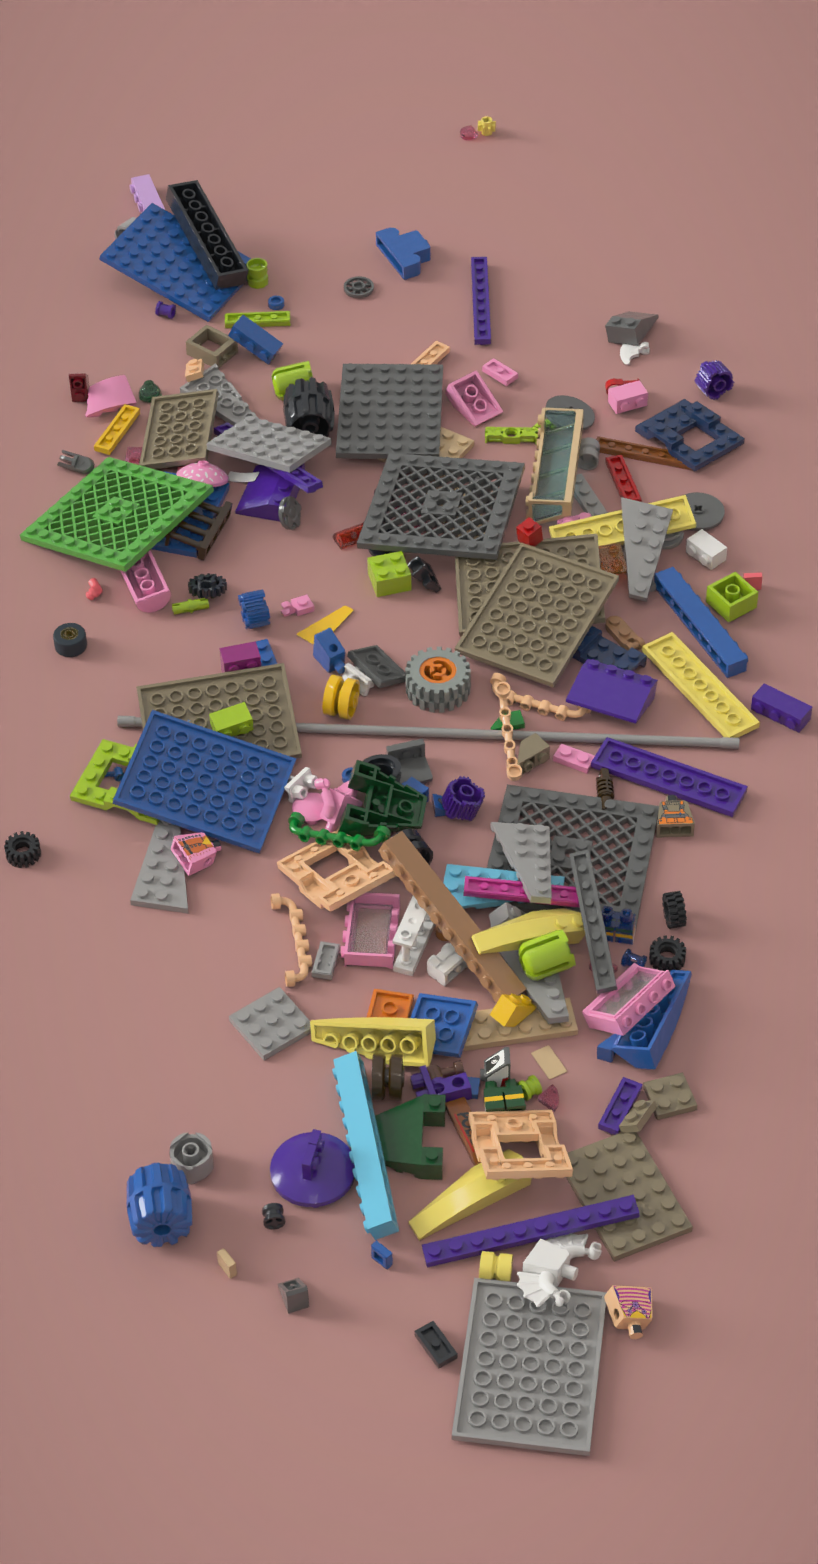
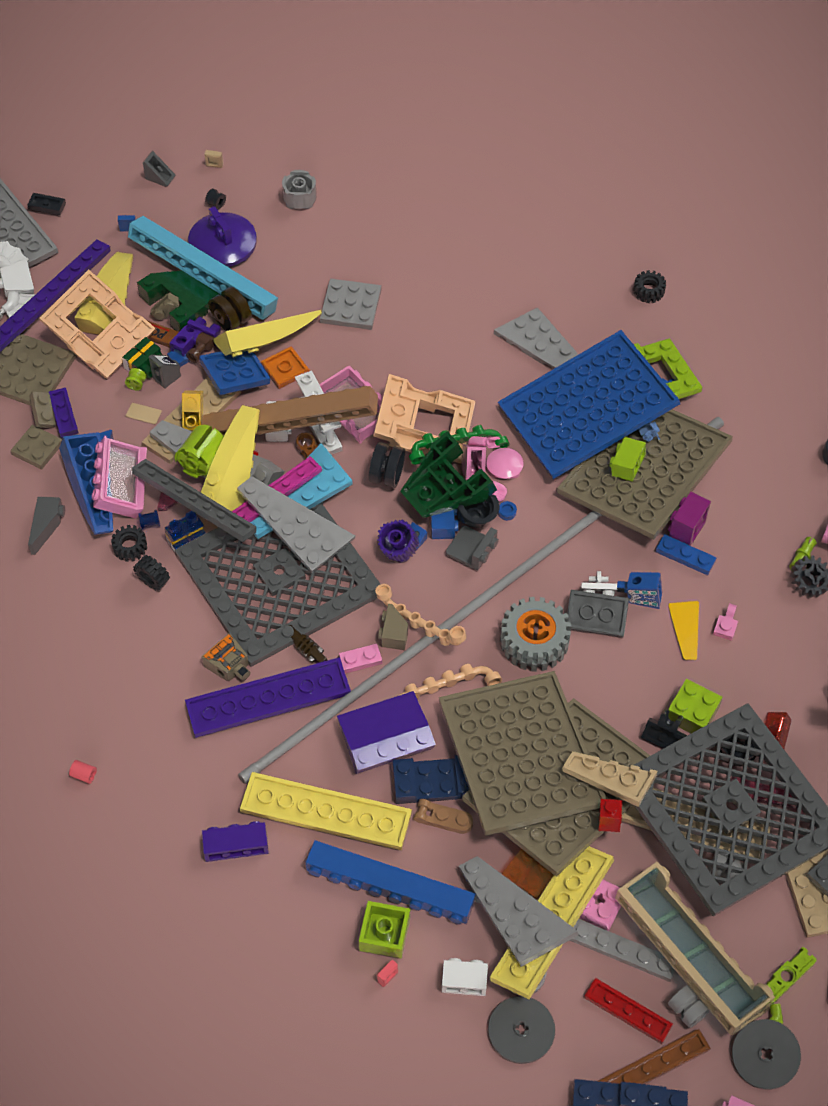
camera: 135 degrees right, 10 degrees up
blue wheel [126,1162,193,1247] -> none
bright pink torso [171,832,221,876] -> none
blue brick [238,589,270,629] -> none
light nougat bar [270,893,312,987] -> none
white hips [284,767,318,803] -> none
light grey plate [312,941,341,980] -> none
yellow wheel [322,675,360,720] -> none
light yellow wheel [479,1251,513,1282] -> none
green tile [491,710,525,730] -> none
clear pink tile [538,1084,559,1112] -> none
none -> dark grey slope [28,497,65,555]
none -> dark tan piece [150,293,179,320]
none -> tan wing [562,751,658,807]

